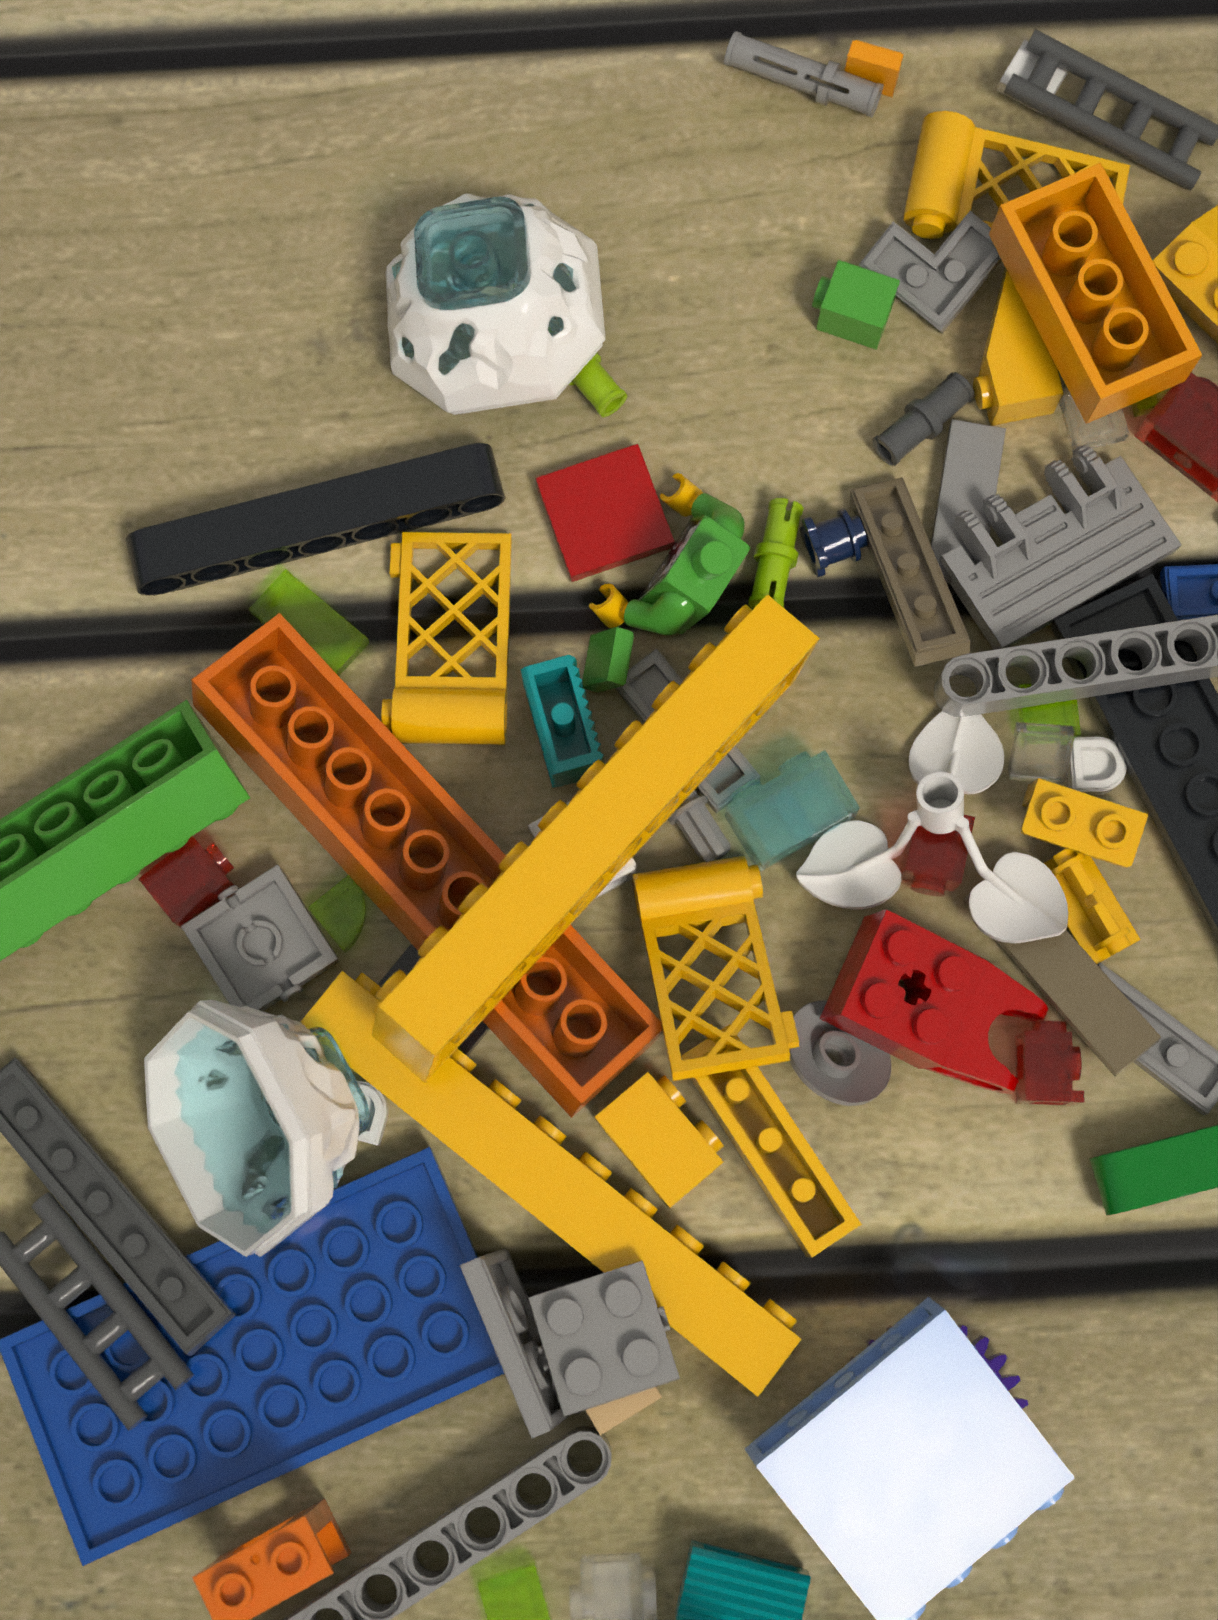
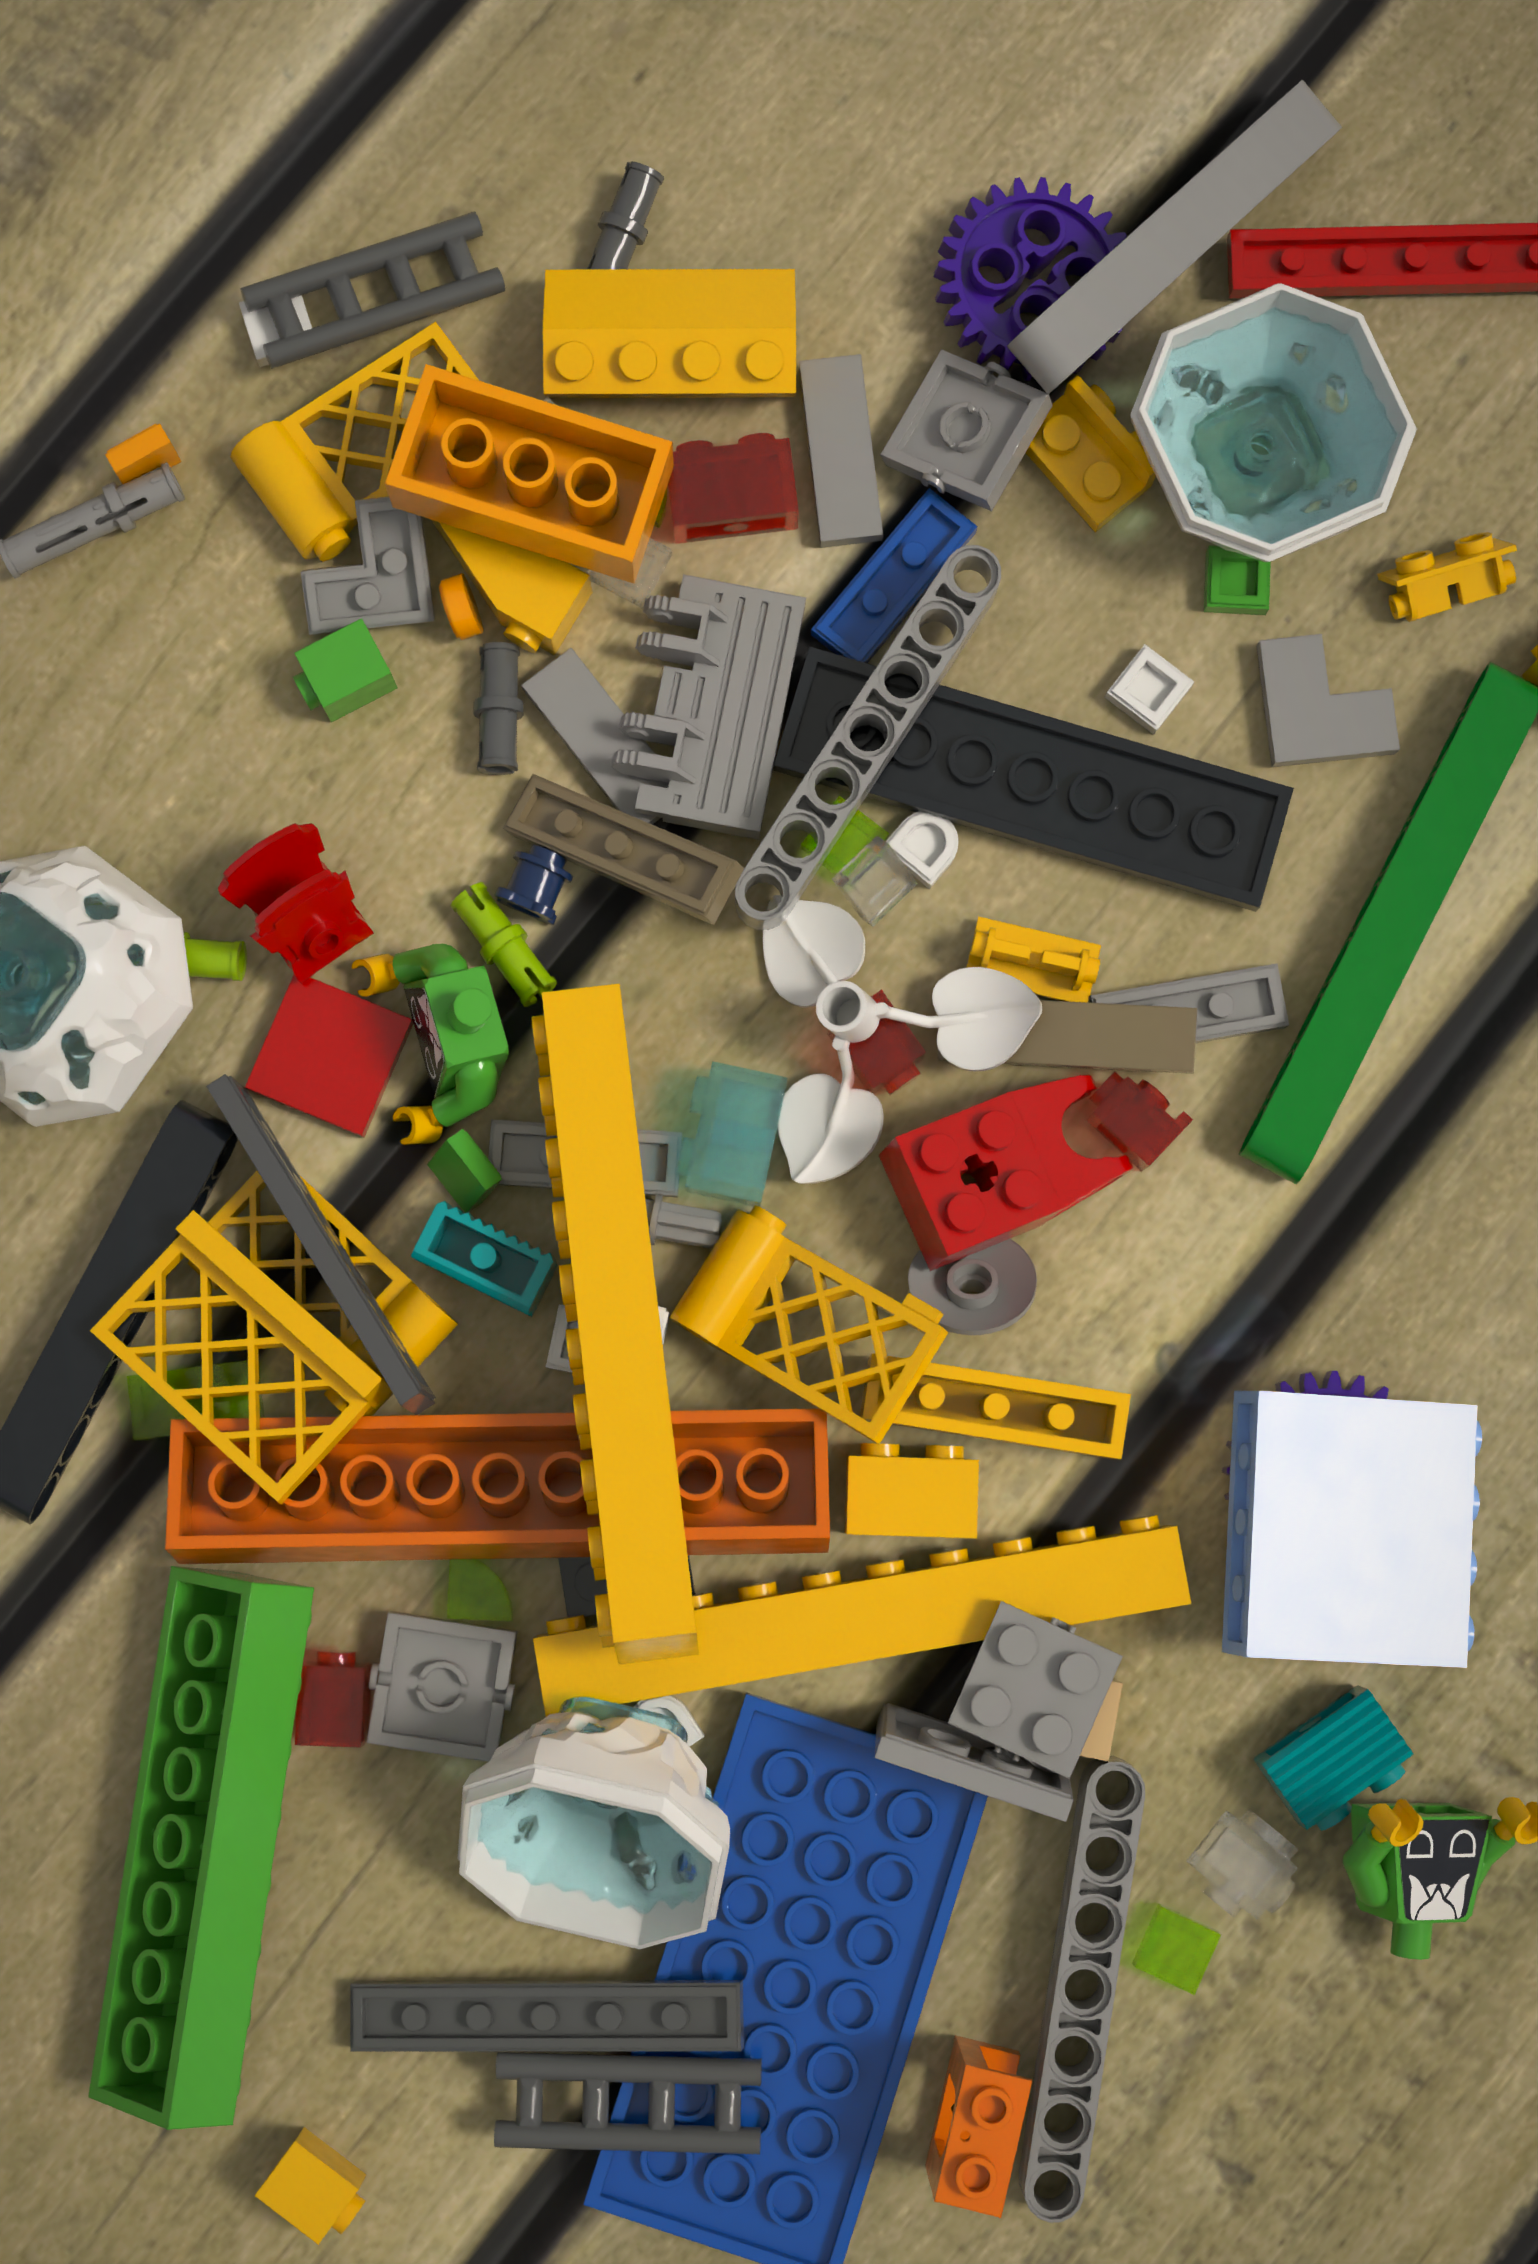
camera: 55 degrees left, 5 degrees up
yellow bracket [1020,778,1149,868] -> none
none -> yellow fence [90,1210,392,1505]
none -> dark grey tile [206,1074,436,1415]
none -> red piece [218,823,374,984]
none -> light orange tile [439,573,483,640]

